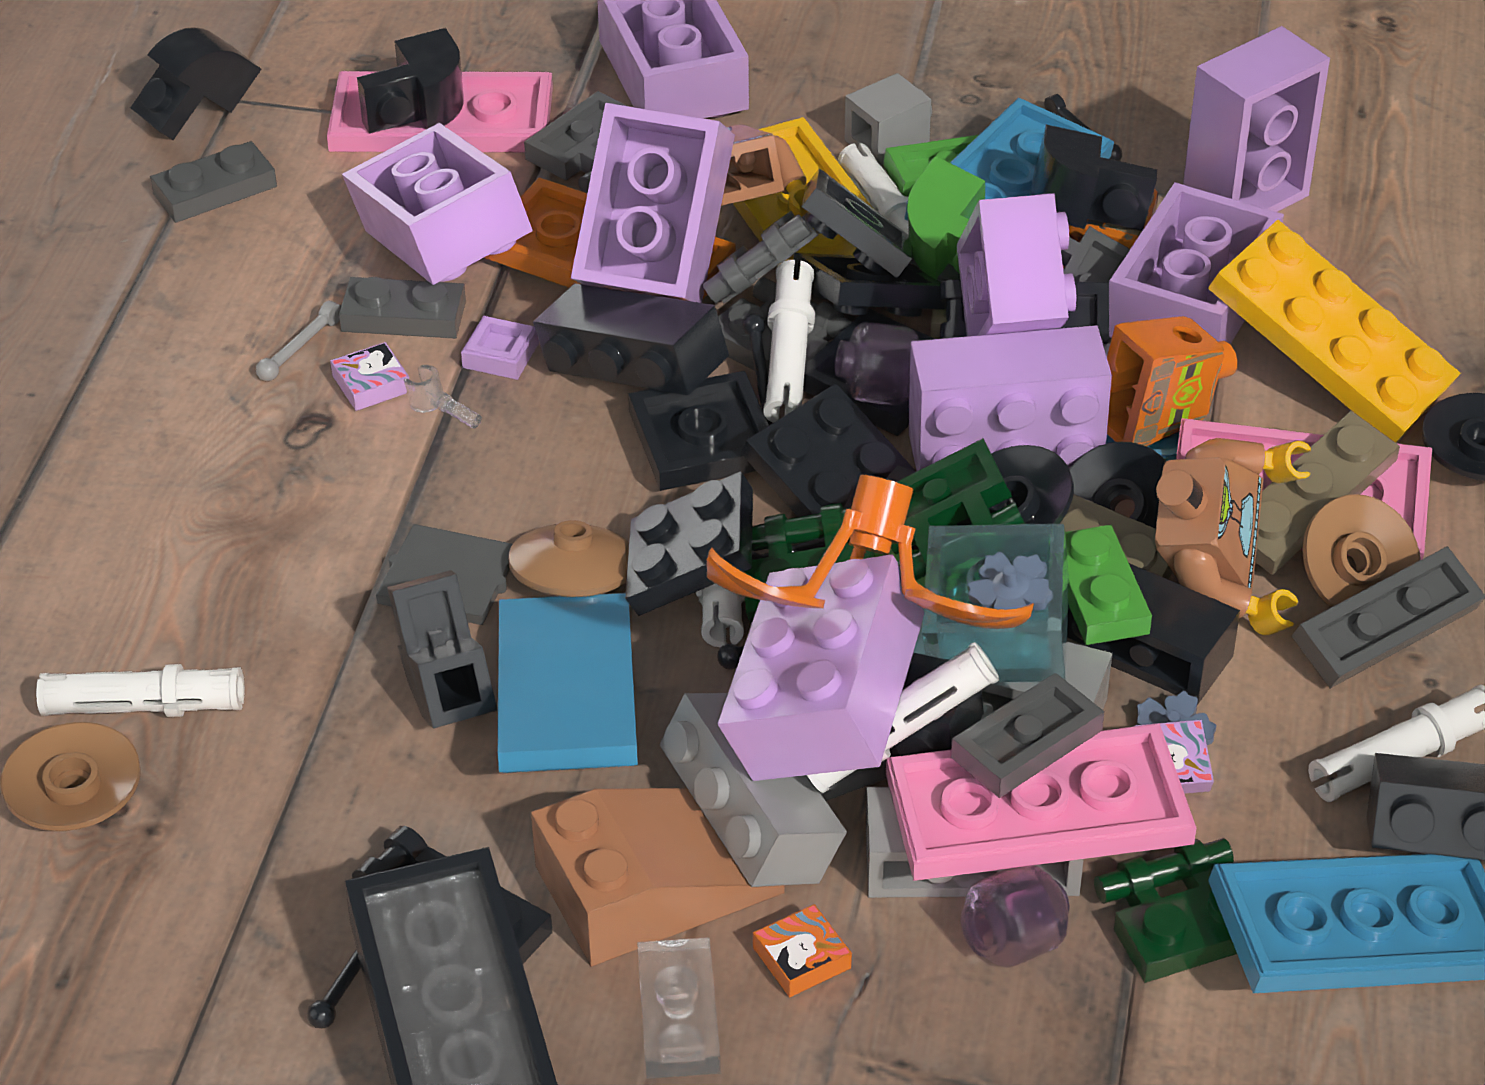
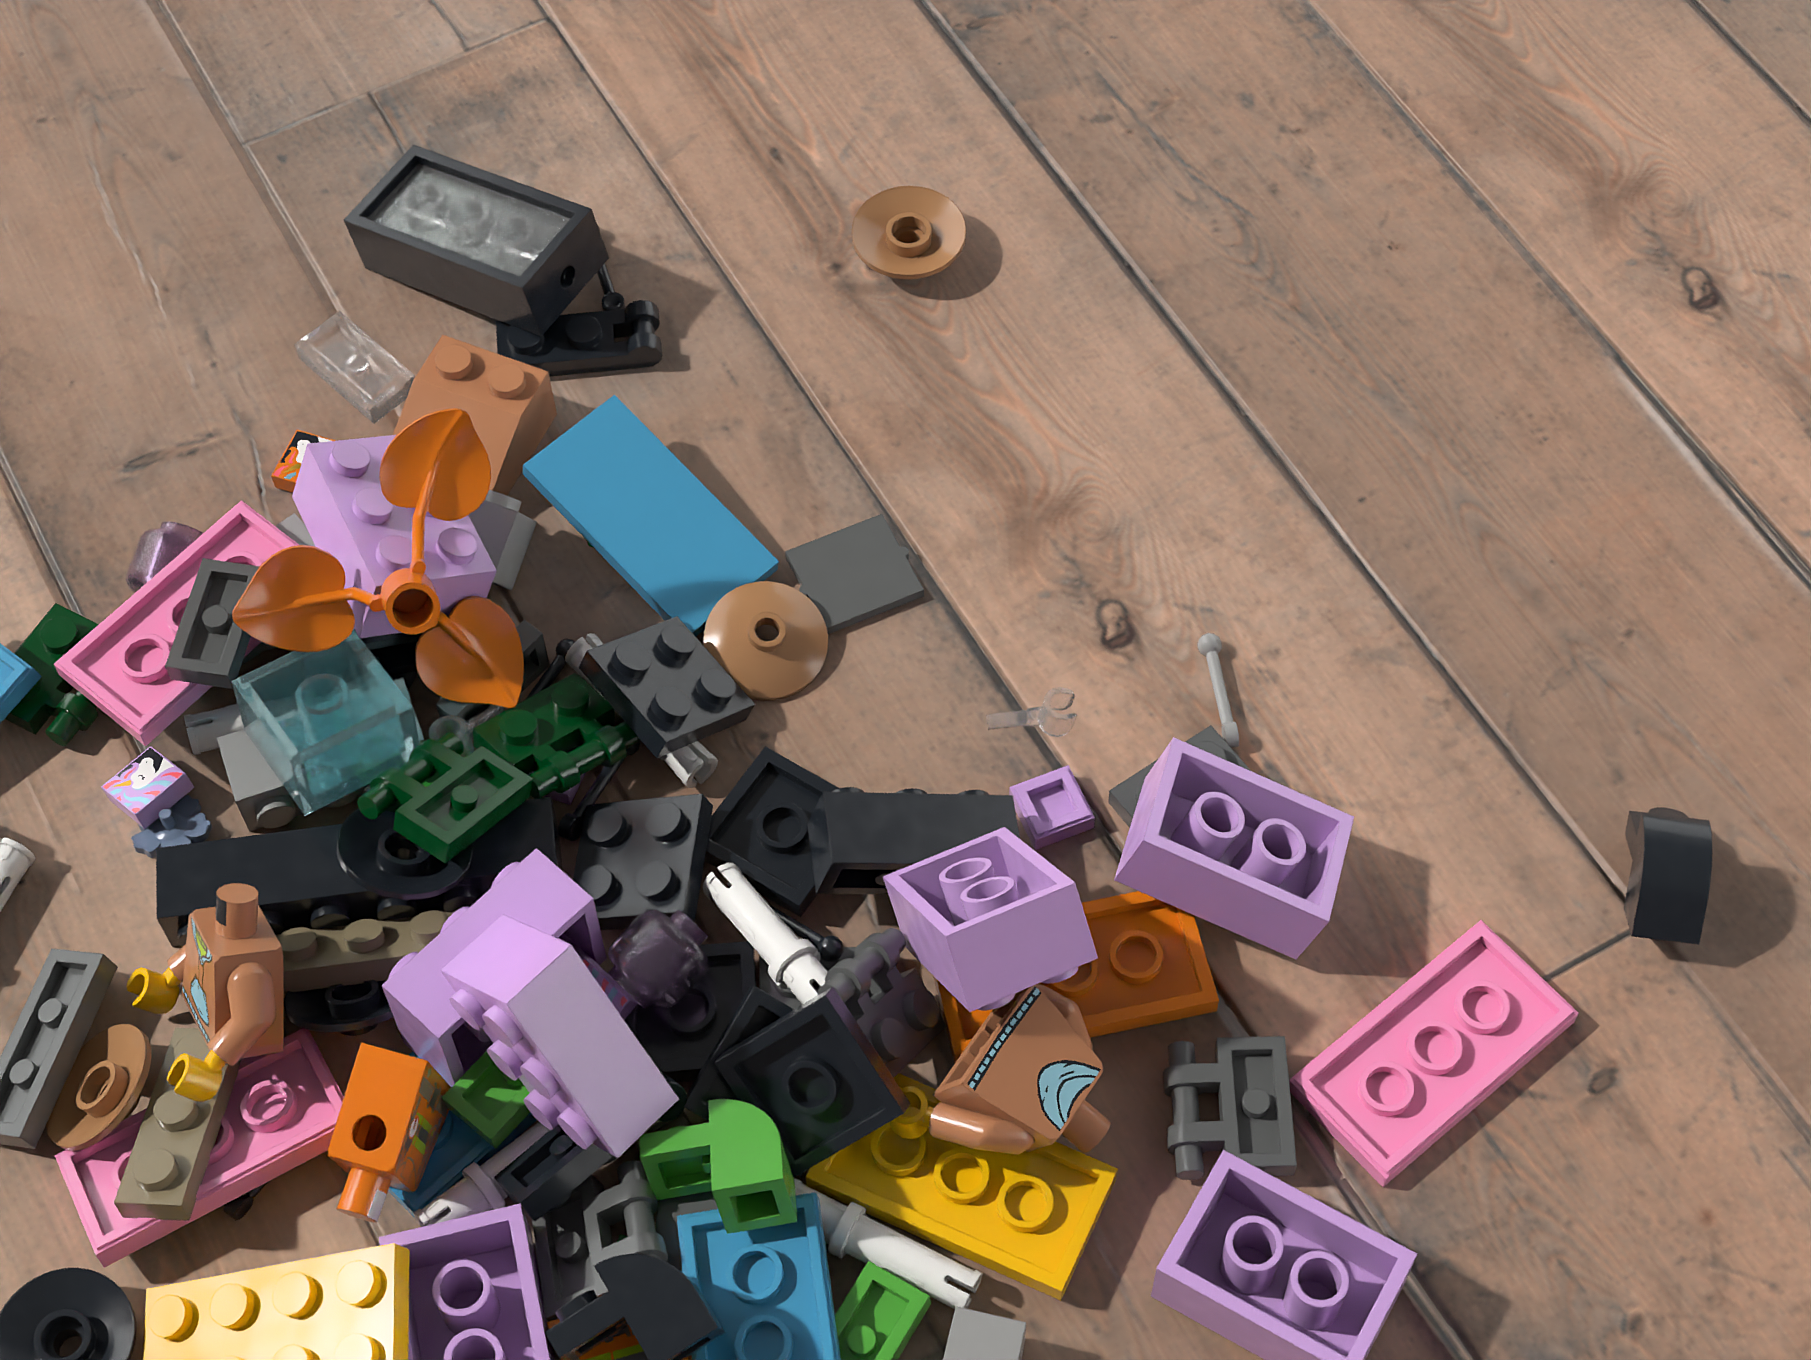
camera: 140 degrees right, 15 degrees up
white pin [36,664,245,717] -> none
dark grey plate [150,141,277,223] -> none
lavender tile [330,342,411,411] -> none
black brick [357,28,464,134] -> none
black brick [387,570,498,729] -> none
sand blue plant [968,552,1053,611] -> none
bright green plate [1047,525,1152,645] -> none

